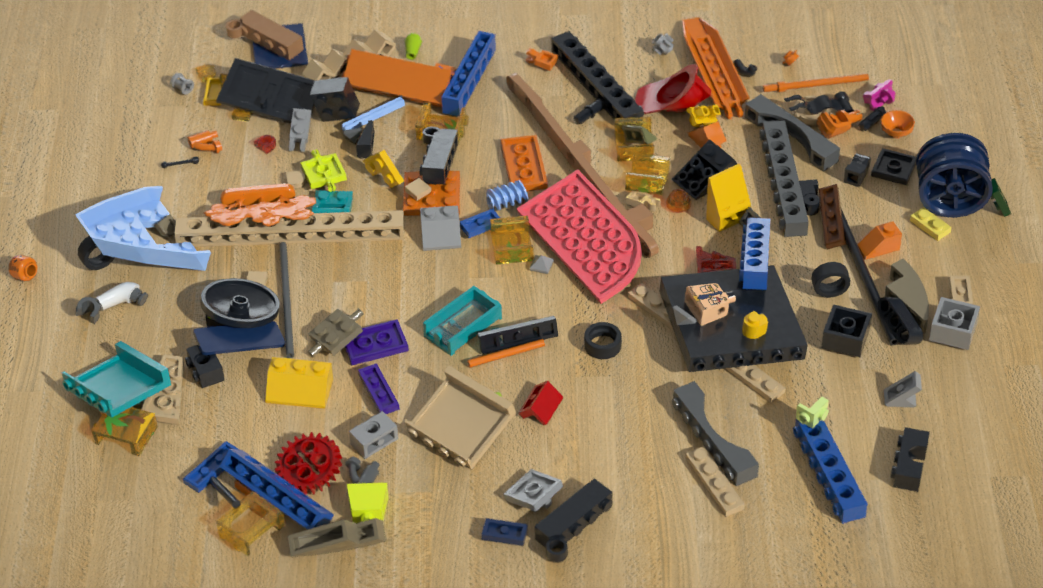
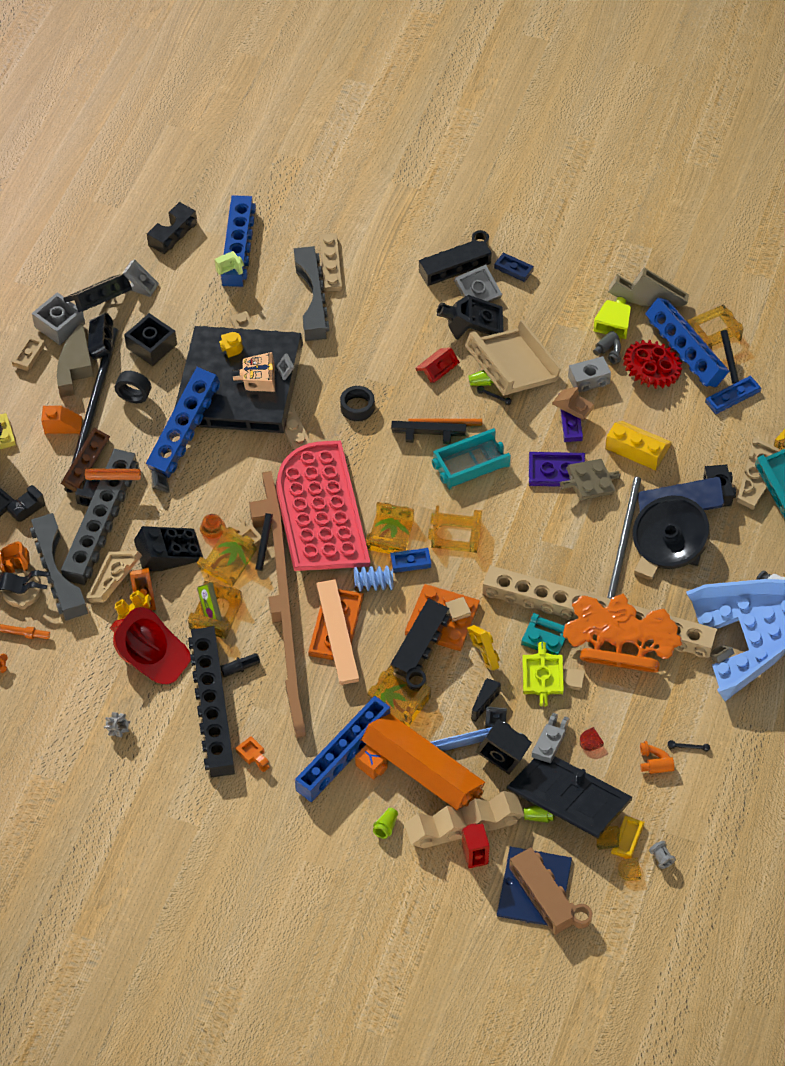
camera: 160 degrees left, 10 degrees up
light grey slope [420,205,461,251] -> none
light grey slope [530,255,554,274] -> none
orange hinge [682,17,749,119] -> none
clear red wing [696,246,736,273] -> none
yellow slope [706,164,751,232] -> none
black arm [733,59,757,77] -> none
none -> black fence [63,274,132,312]
none -> orange axle [85,469,141,480]
none -> tan wing [86,551,142,603]
none -> black bar [255,513,273,571]
none -> light nougat tile [316,579,359,685]
none -> clear yellow panel [428,506,482,553]
none -> black plate [436,295,504,340]
none -> red brick [462,823,490,869]
none -> medium nougat slope [552,387,594,420]

